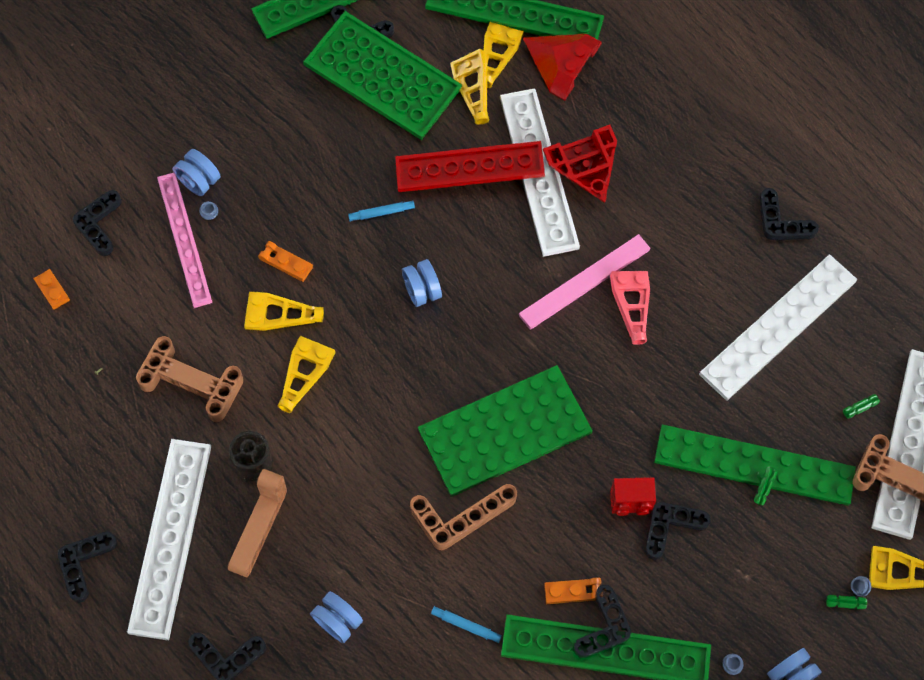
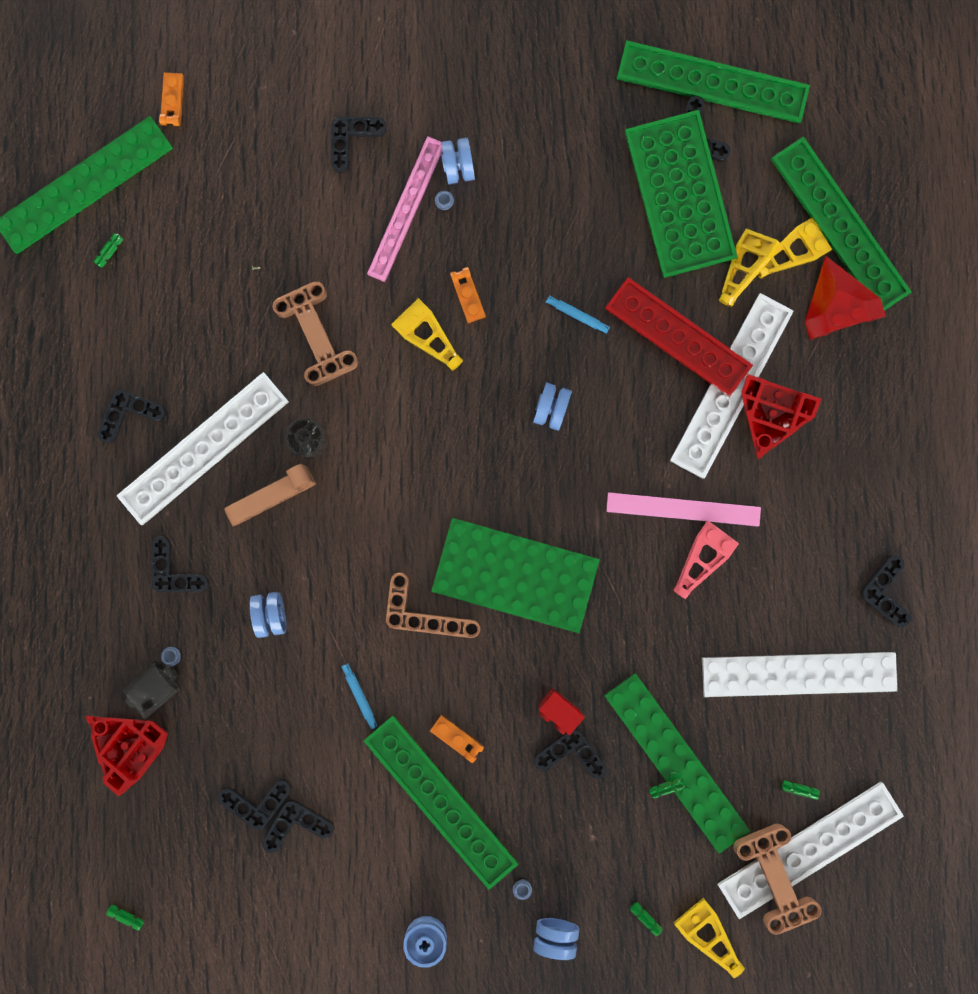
camera: 45 degrees right, 20 degrees up
orange plate [33,269,70,310] -> none
yellow plate [277,336,335,413] -> none
black beam [574,585,631,658] -> none
sand blue plate [851,576,871,597] -> none

